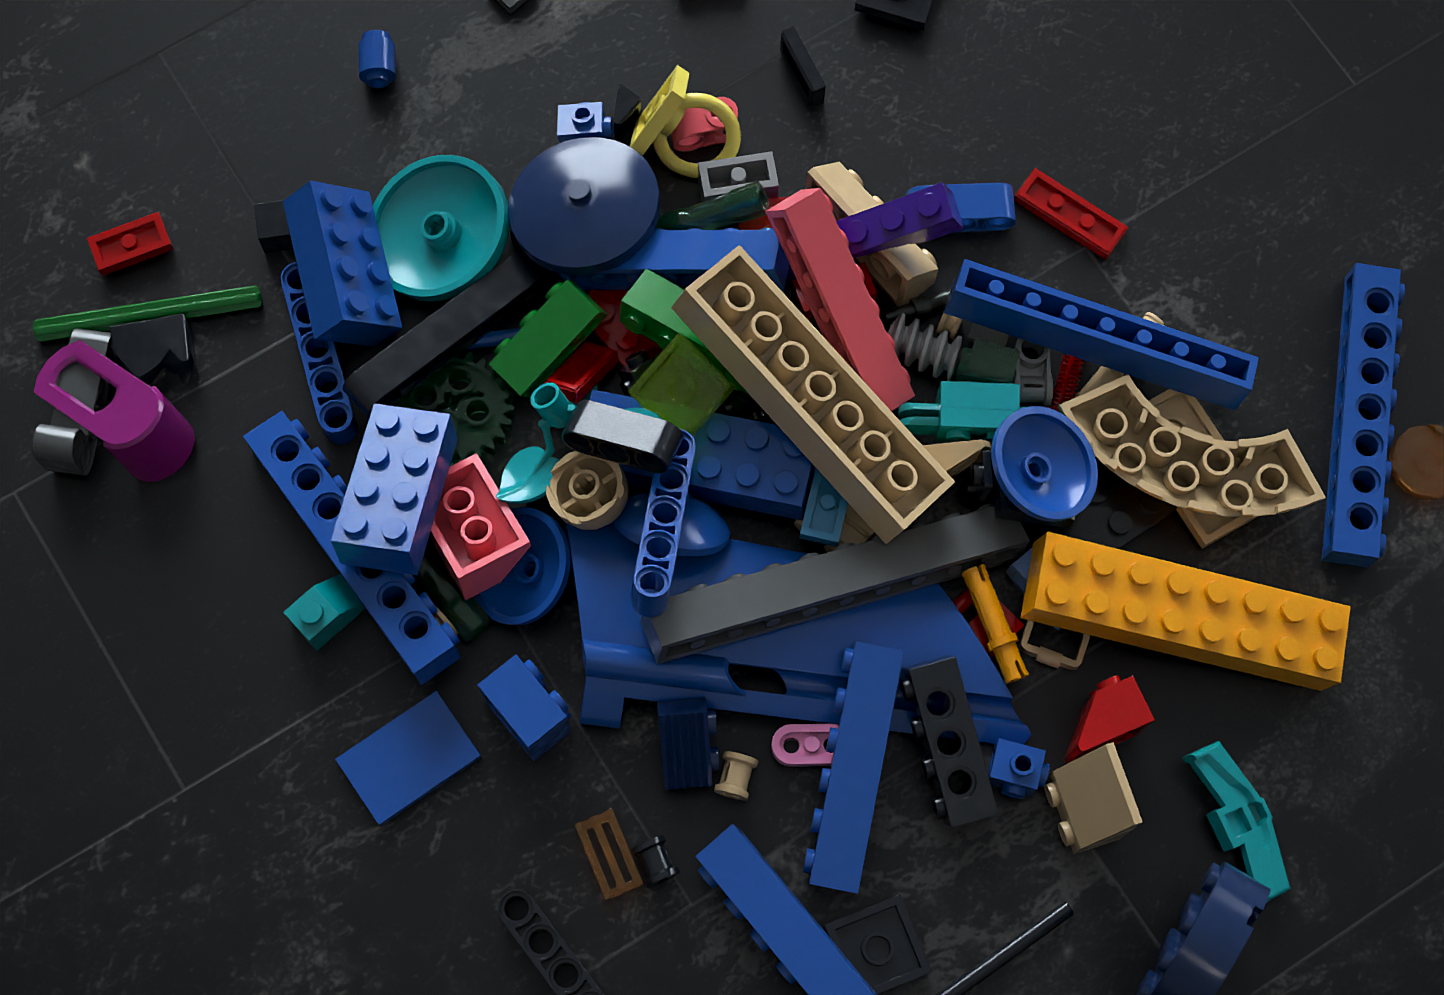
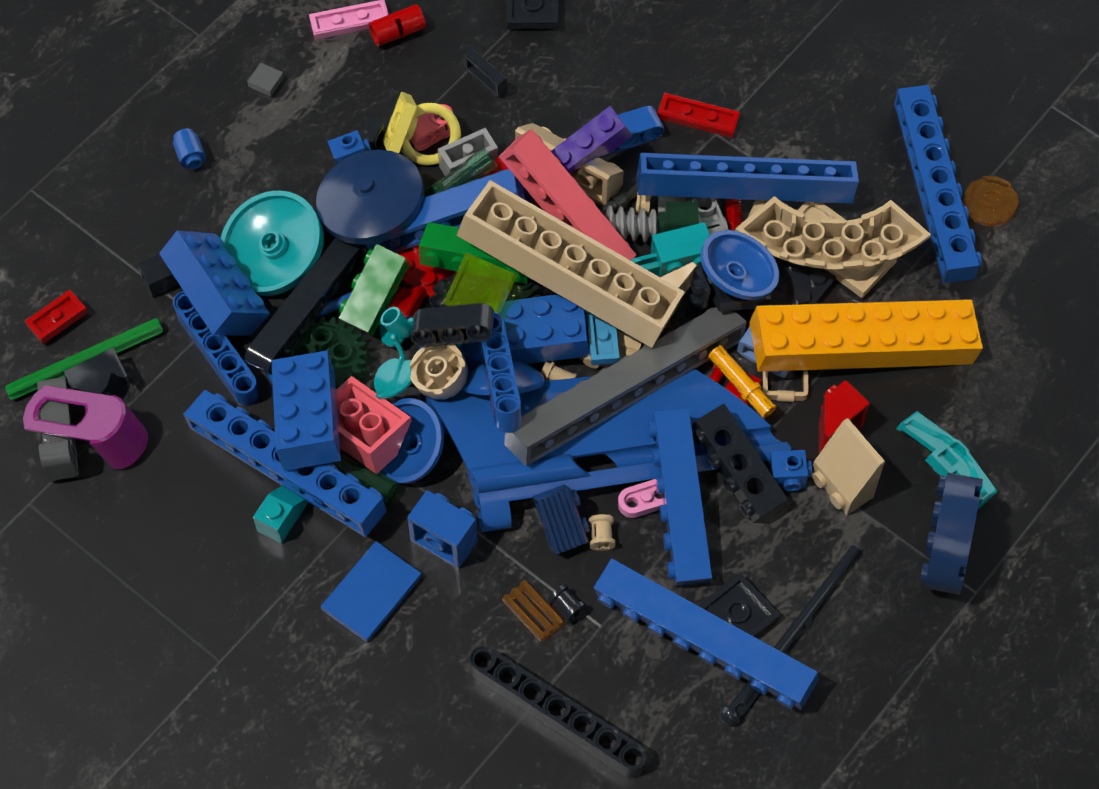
camera: 15 degrees left, 10 degrees down
none -> tan pin [541,362,577,381]

